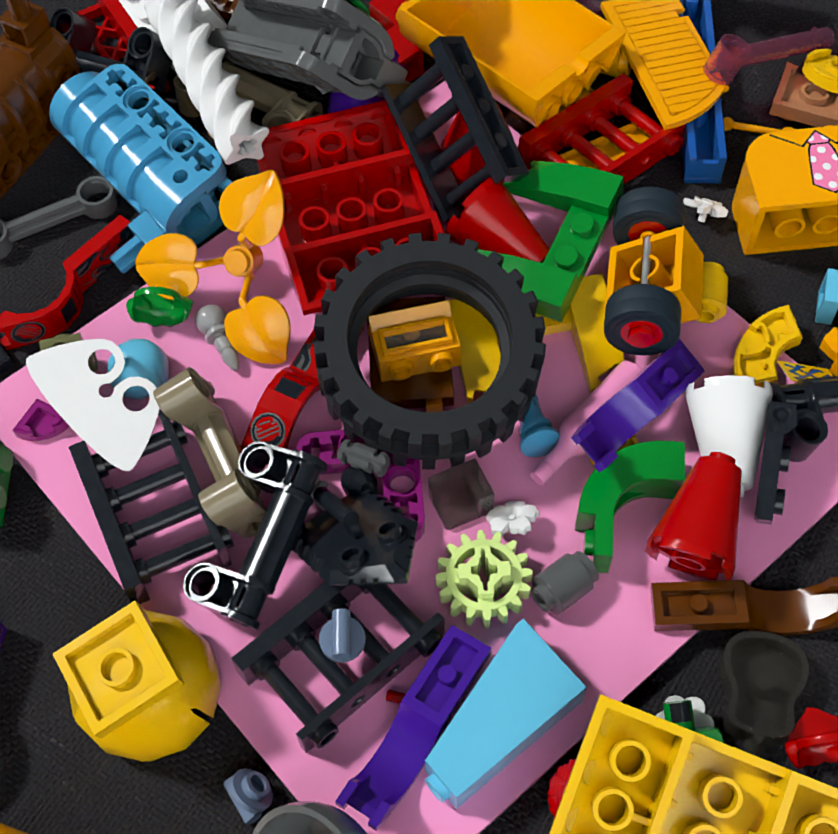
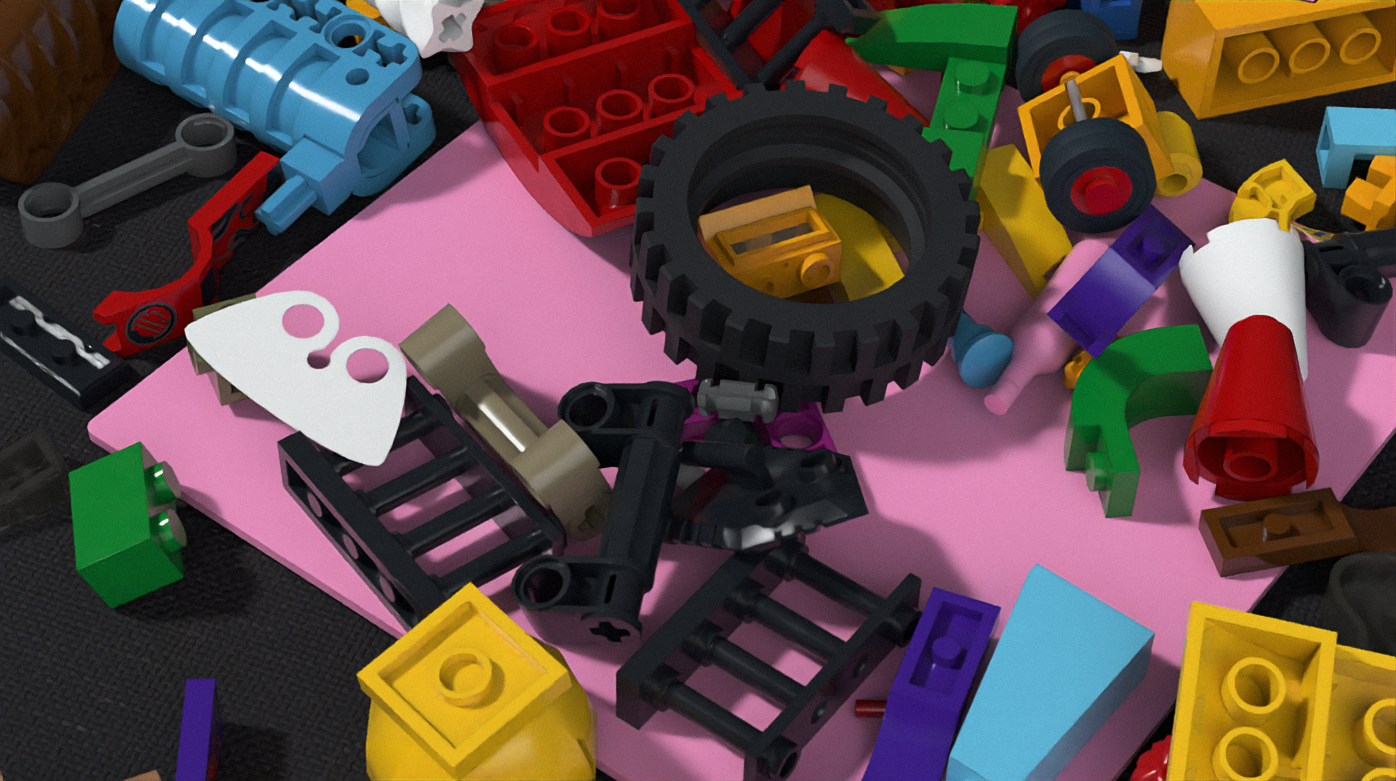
camera: 15 degrees left, 15 degrees down
magenta tile [13,399,70,441] -> none
medium azure hair [107,338,169,400] -> none
green piece [126,287,193,327] -> none
light orange plant [135,170,291,364] -> none
light grey bar [195,305,239,371] -> none
red piece [240,325,364,451] -> none
sand blue plate [319,609,366,663] -> none
clear smoke panel [428,458,494,530] -> none
yellowish green gear [435,530,533,628] -> none
white plant [486,500,540,536] -> none
dark grey brick [531,551,599,614] -> none
black hinge [754,401,797,525] -> none

